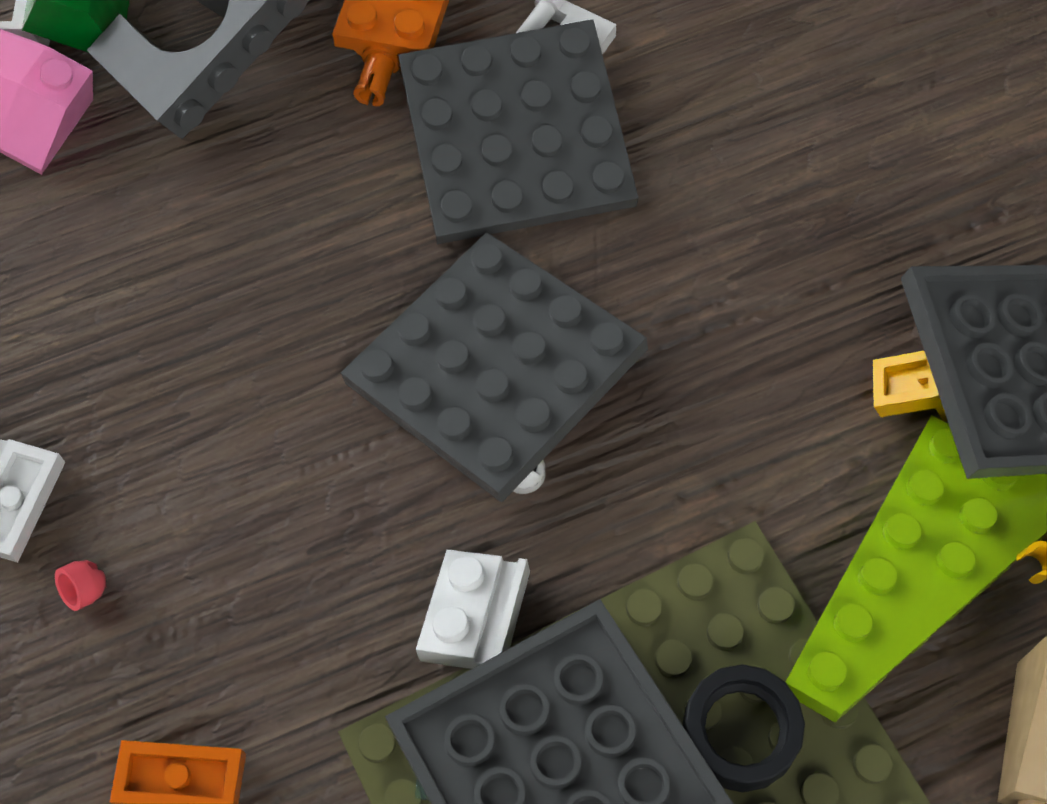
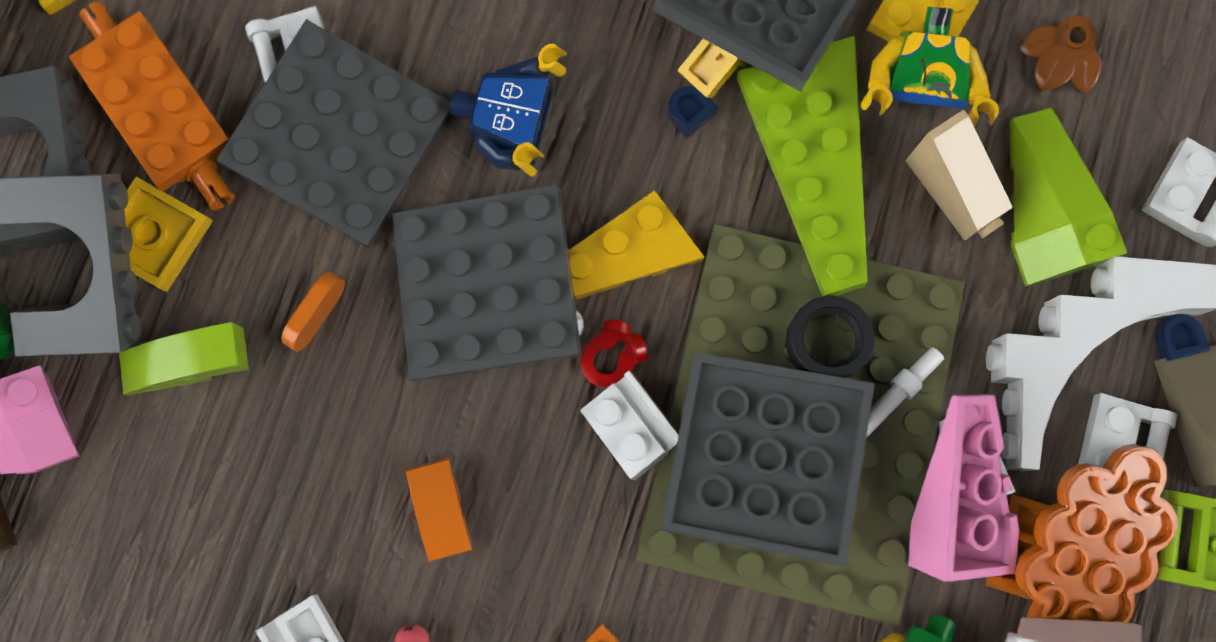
camera: 50 degrees left, 15 degrees up
none -> lime slope [119,322,249,396]
none -> yellow plate [124,177,213,292]
none -> orange tile [281,272,345,352]
none -> orange slope [406,457,472,562]
none -> torso [450,44,567,176]
none -> yellow wing [568,190,705,300]
none -> red piece [581,319,647,387]
none -> dark blue tile [668,86,719,139]

